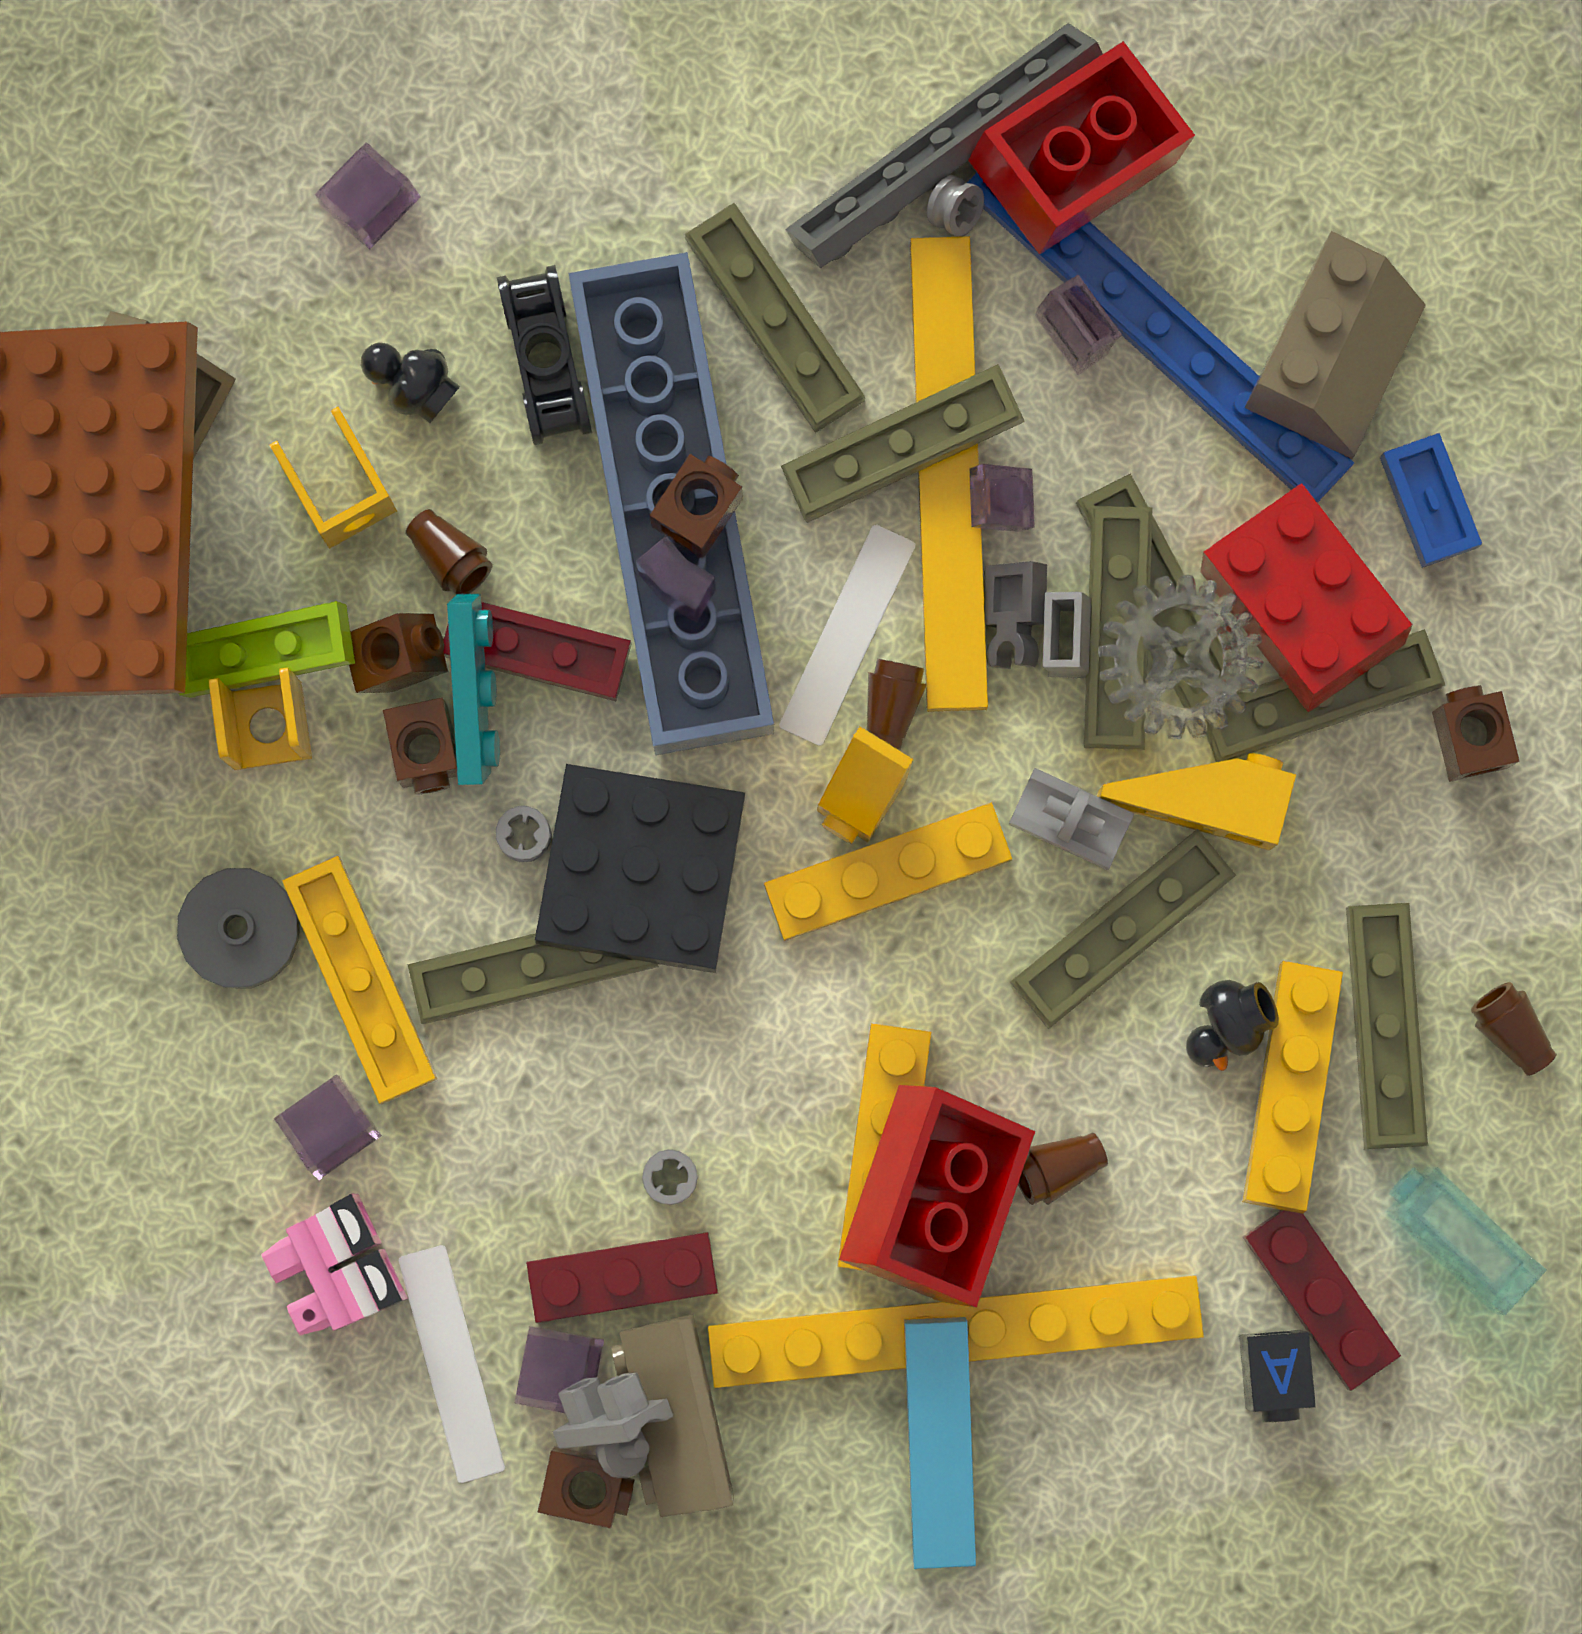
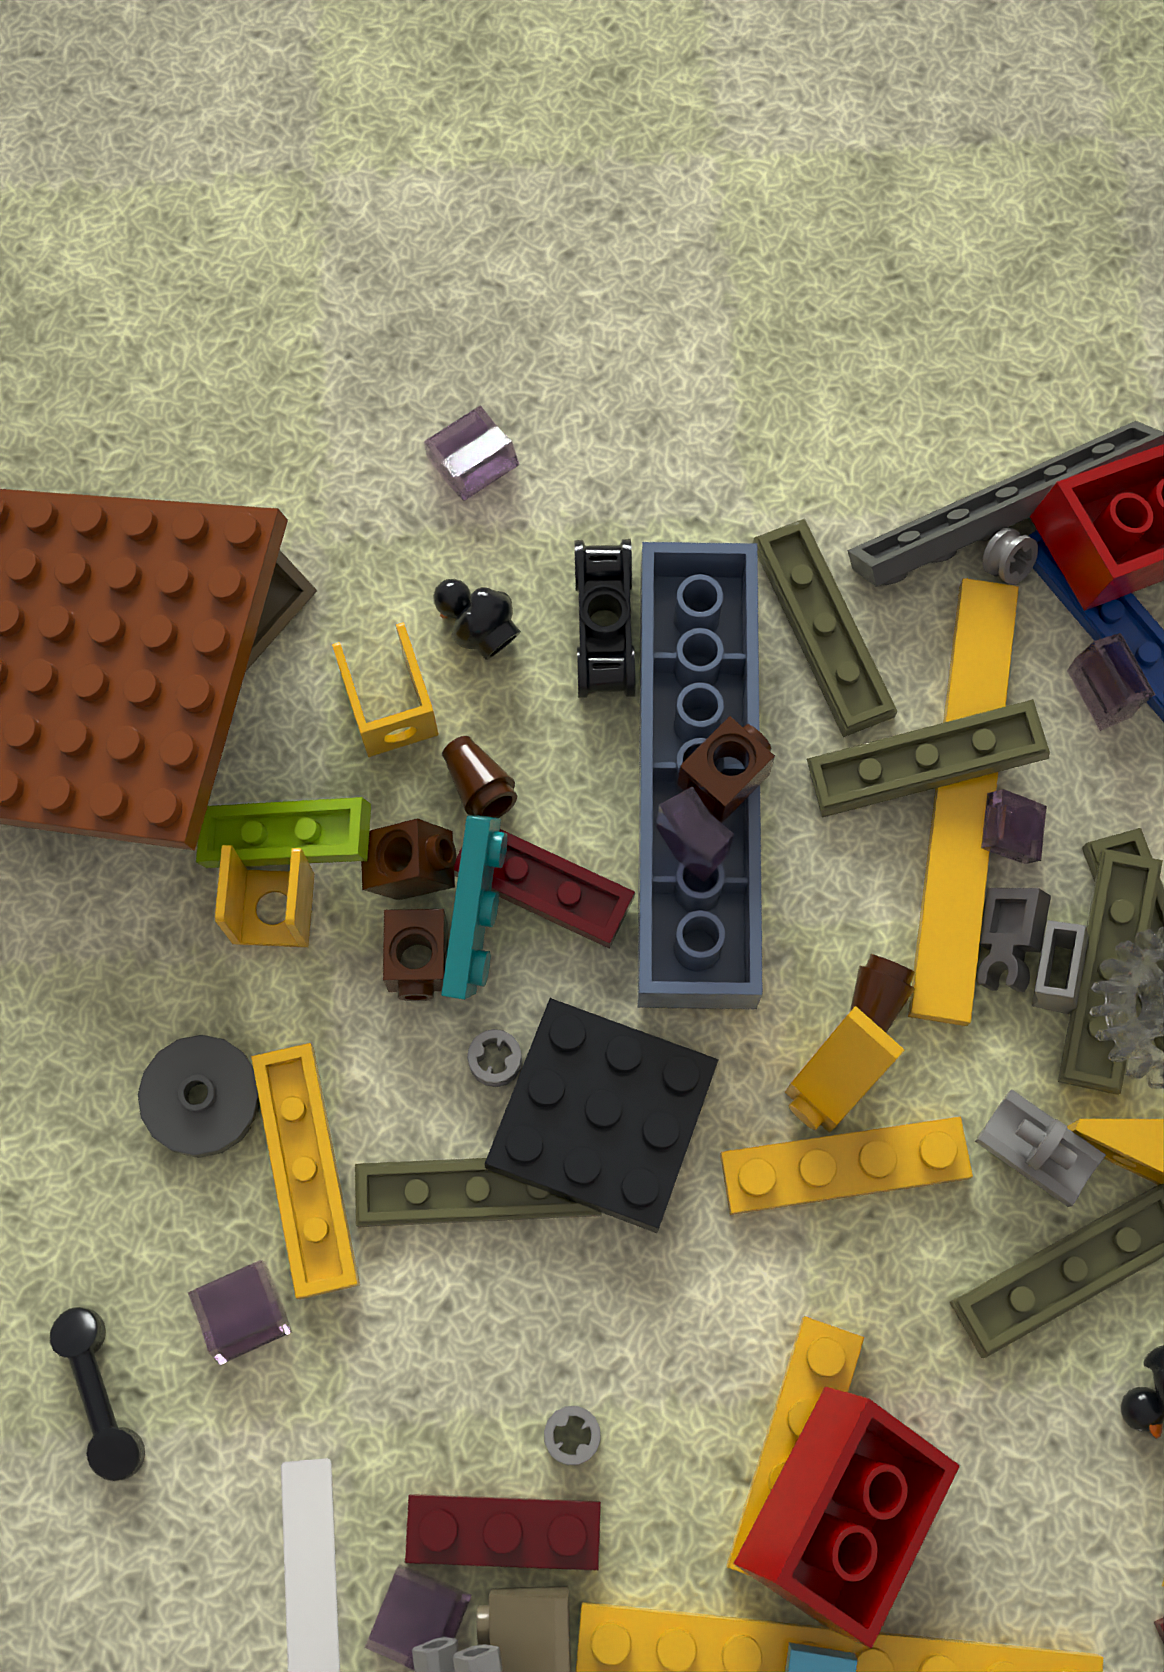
camera: 15 degrees right, 10 degrees down
bright pink hips [262,1194,408,1335] -> none
white sticker [779,525,915,746] -> none
reddish brown cone [1018,1132,1108,1205] -> none
none -> black bar [50,1307,145,1481]

